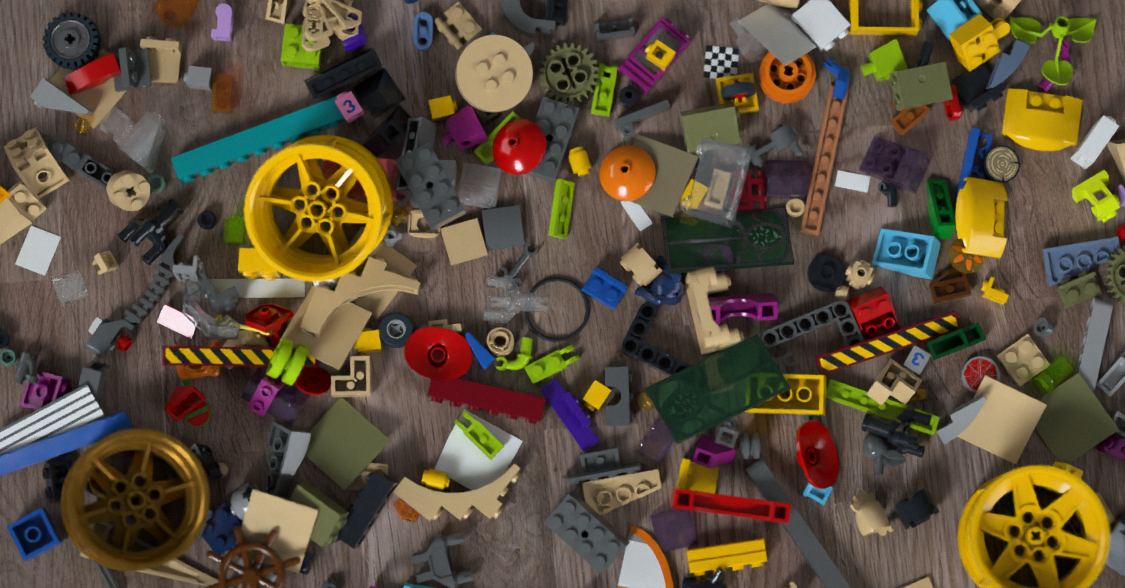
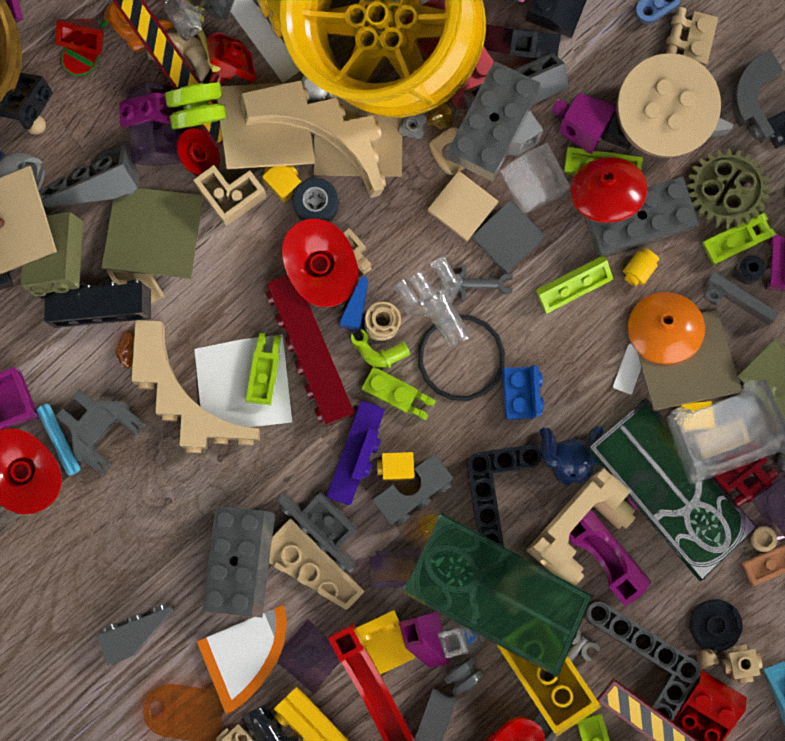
camera: 55 degrees right, 0 degrees up
yellow brick [421,469,451,491] -> none
yellow brick [428,95,458,122] -> none
tan brick [619,243,663,286] -> none

